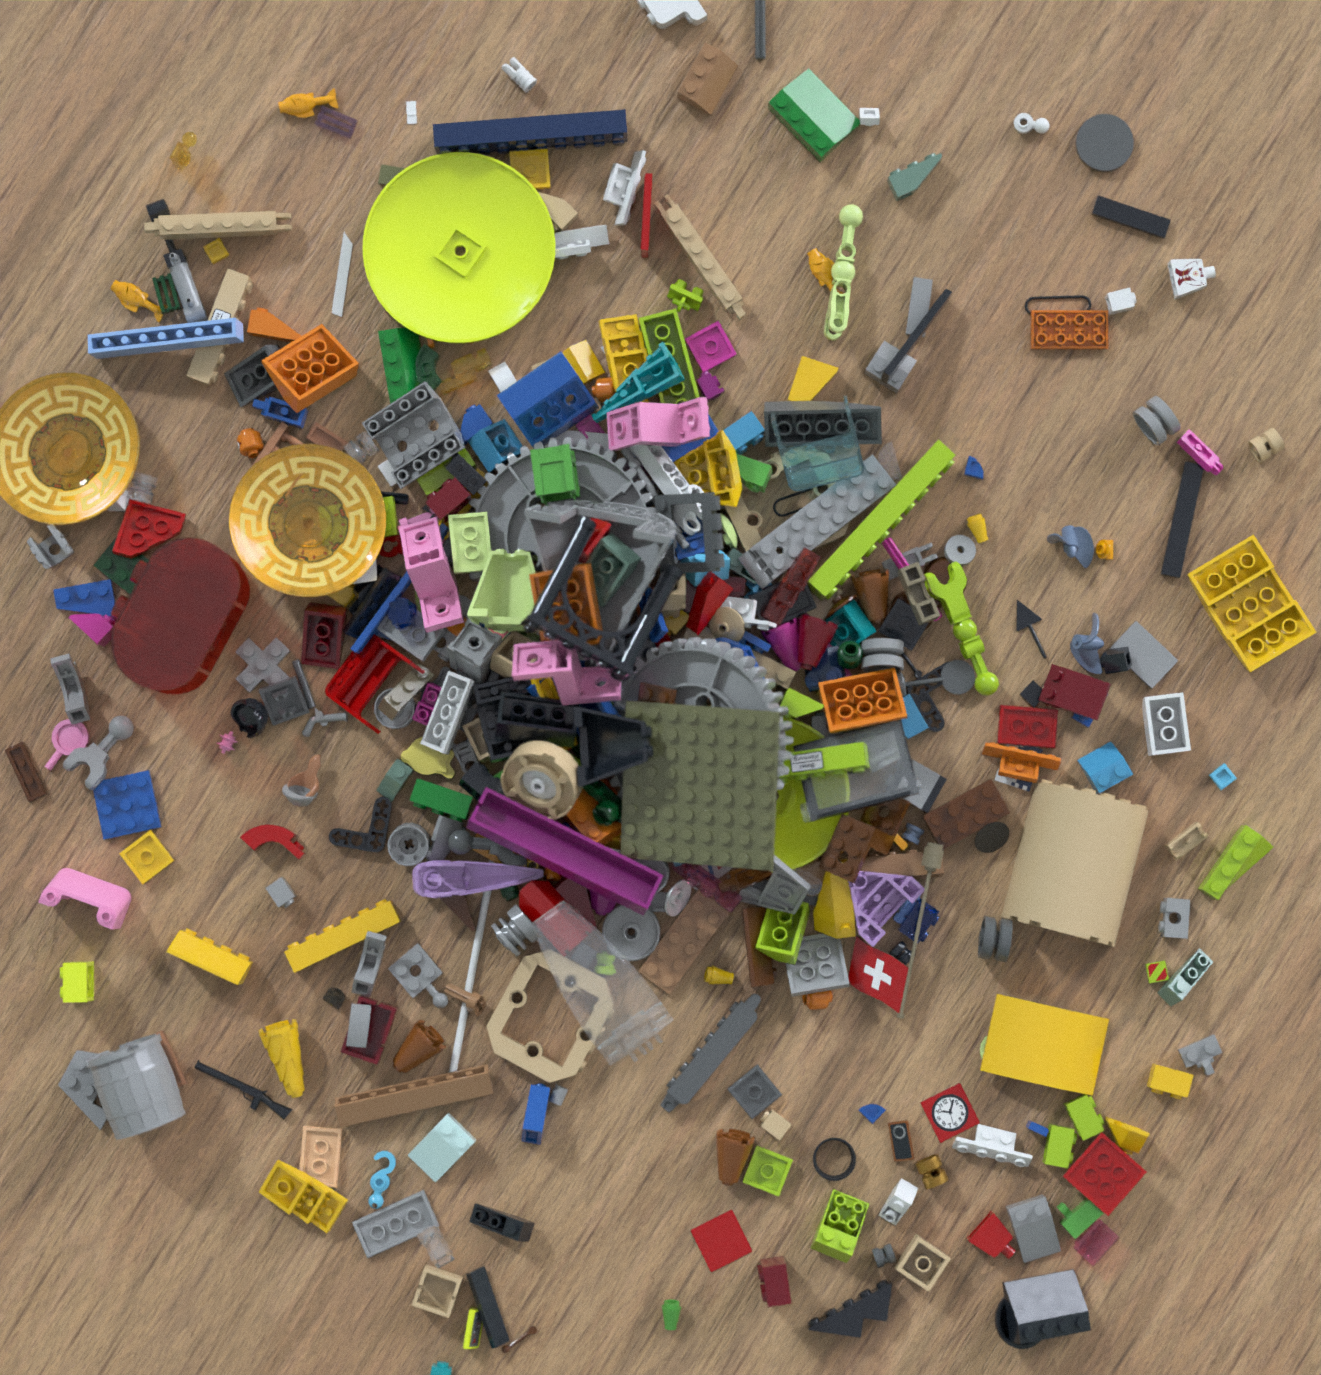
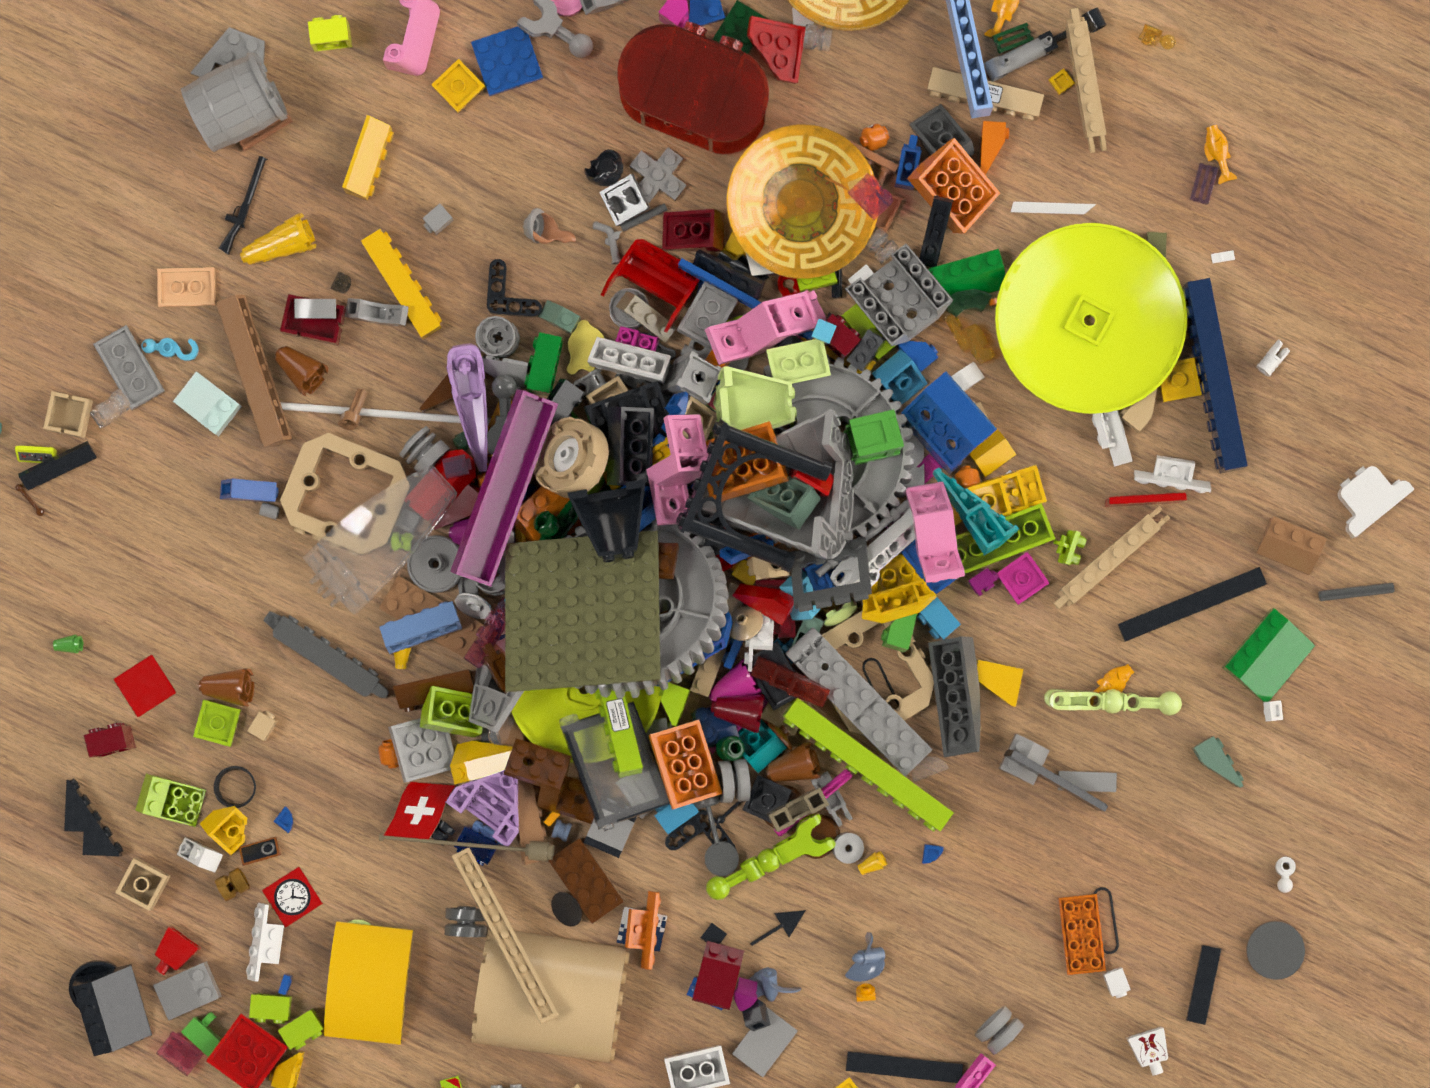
camera: 85 degrees right, 0 degrees up
bright pink wheel [216,731,238,754] -> none
red arch [240,825,306,859] -> none
yellow slope [259,1160,348,1233] -> none
clear blue brick [387,597,417,629] -> none
light grey plate [388,943,448,1009] -> none
black slope [469,1203,535,1242] -> none
dark grey tile [727,1064,782,1119] -> none
clear light blue windscreen [771,395,864,491] -> none
dark grey wheel [872,1243,897,1268] -> none
red tile [997,705,1058,749] -> none
dark azure slope [1077,741,1133,794] -> none
none -> yellow slope [200,806,247,855]
none -> medium blue brick [379,601,462,654]
none -> clear purple brick [442,454,472,480]
none -> tan plate [452,848,559,1026]
none -> blue slope [661,391,688,432]
none -> magenta tile [734,977,758,1011]
none -> medium azure tile [811,319,837,344]
none -> clear pink bracket [848,173,893,220]
none -> black tile [919,195,953,268]
none -> black tile [1117,567,1267,642]

